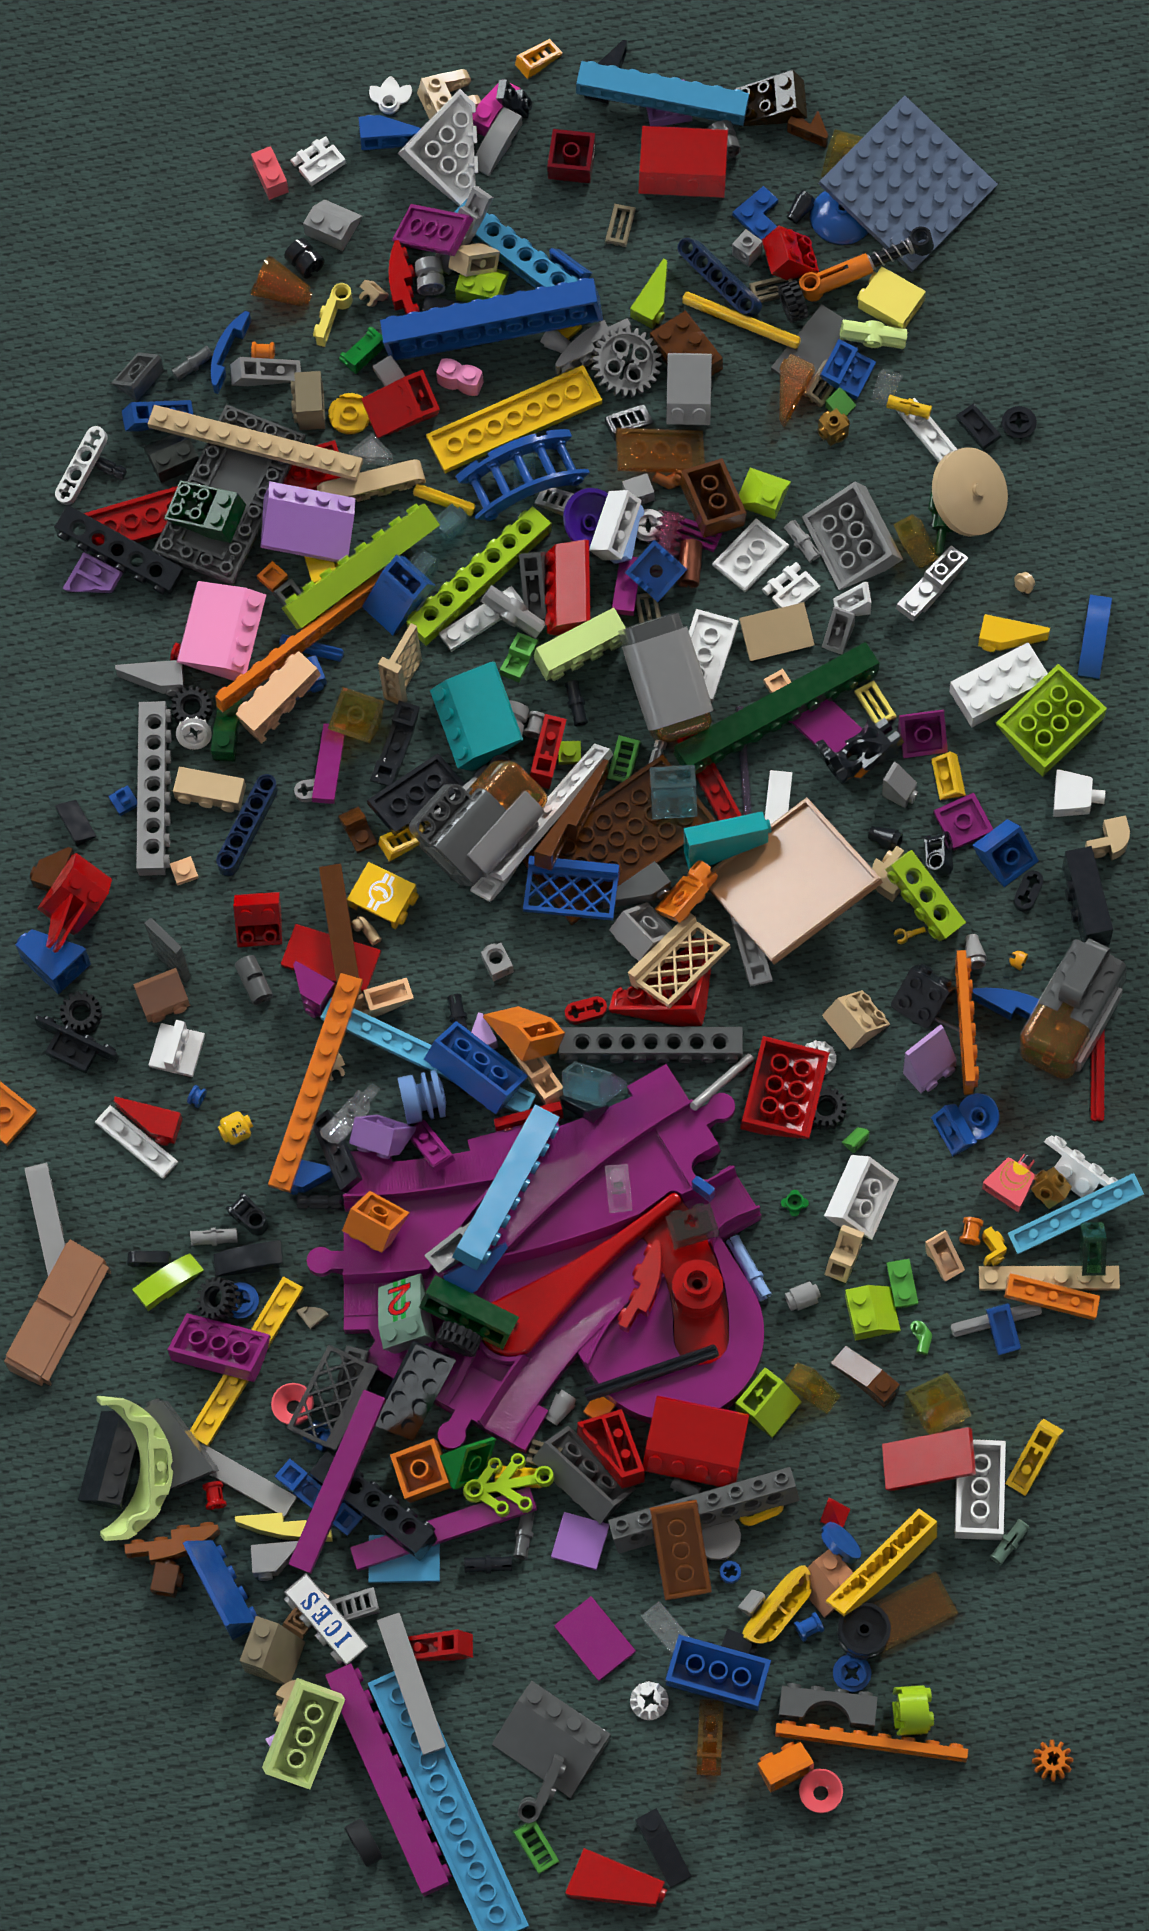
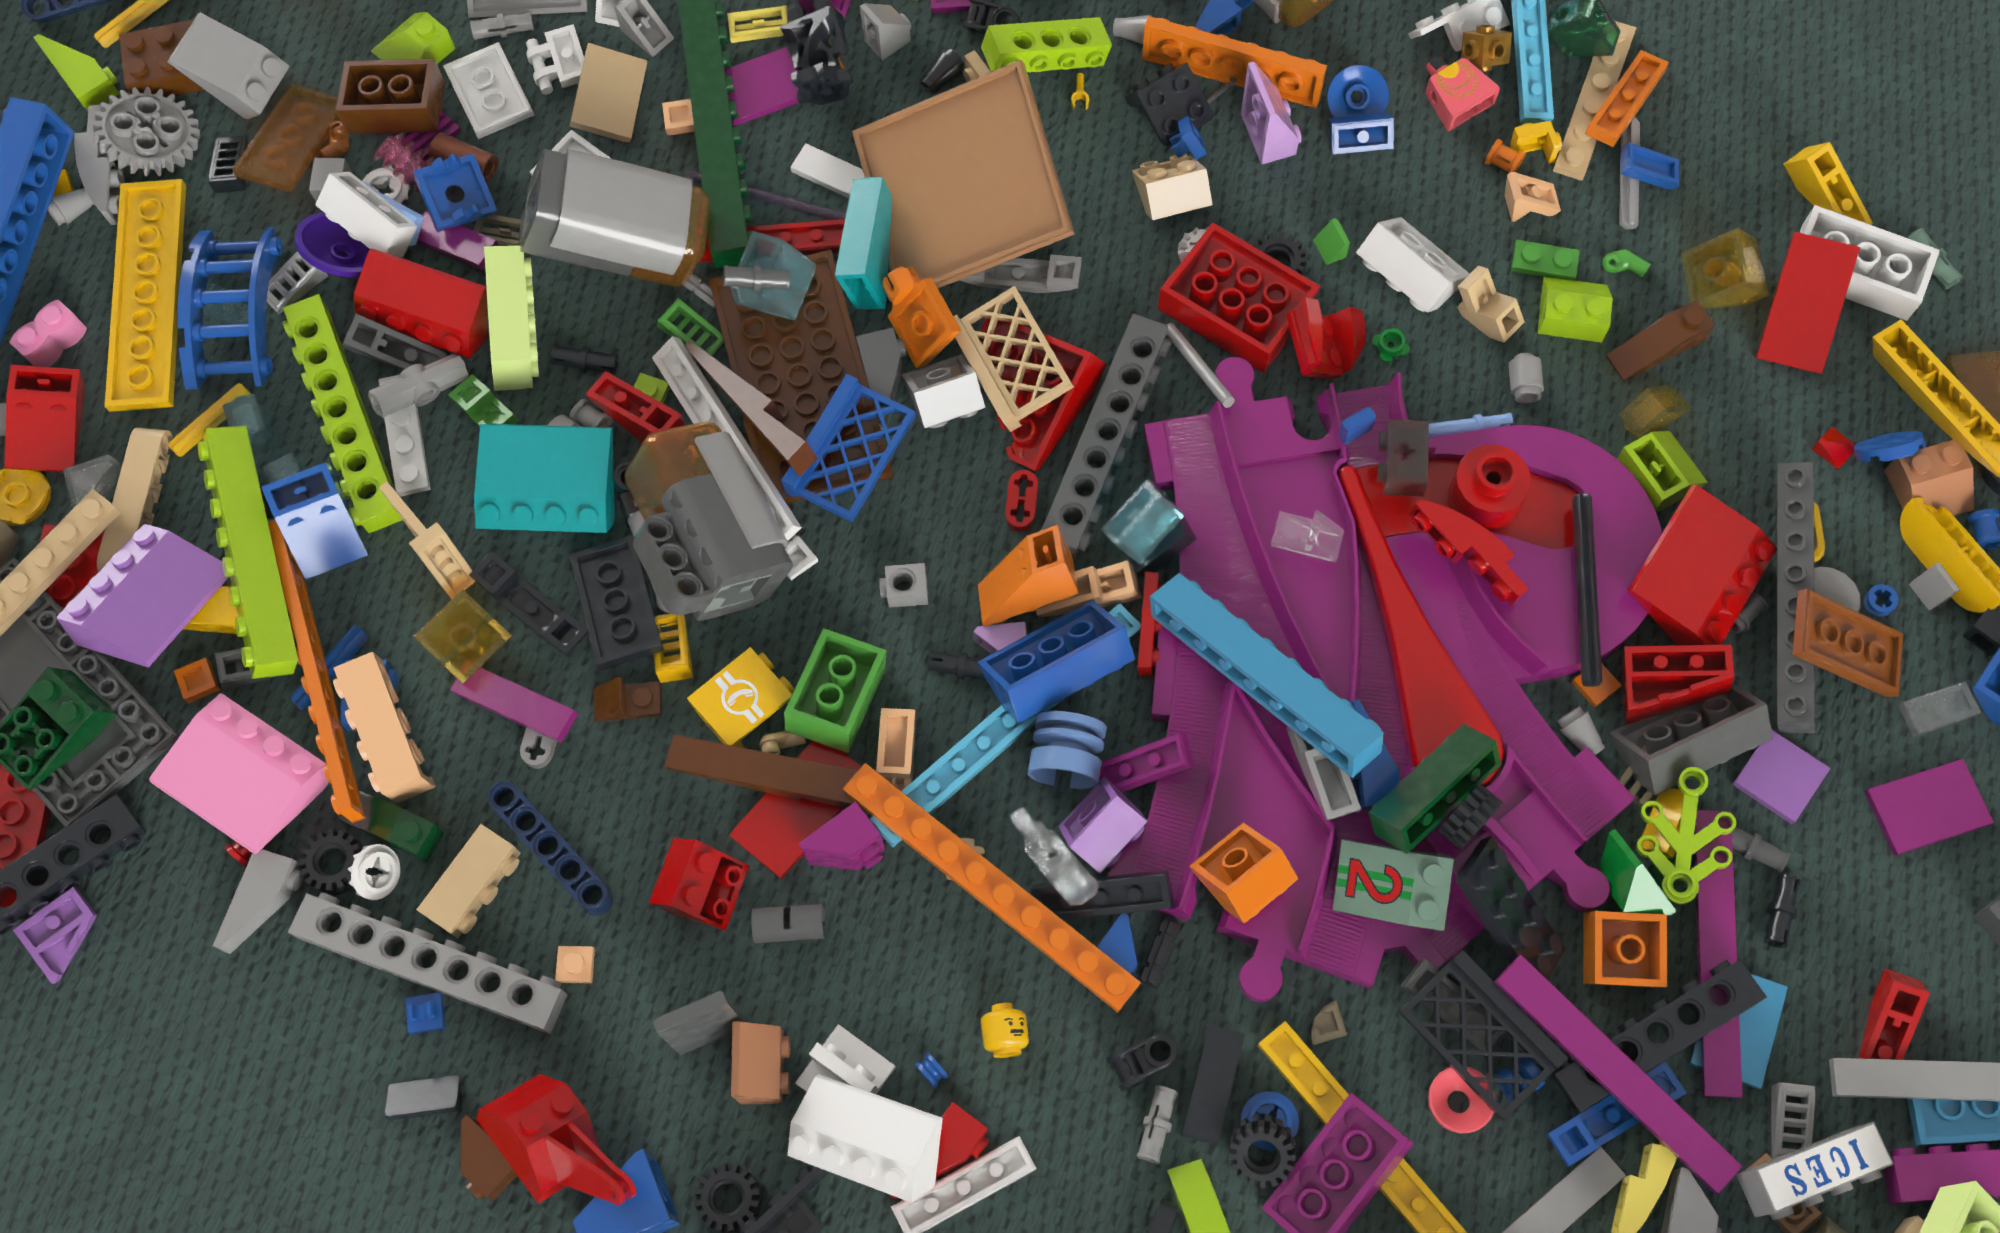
camera: 70 degrees left, 0 degrees up
none -> dark grey pin [723,265,790,291]
none -> bright green brick [784,628,887,753]
none -> white slope [787,1075,943,1202]
none -> blue tile [1169,116,1207,160]
none -> red piece [1286,297,1366,380]

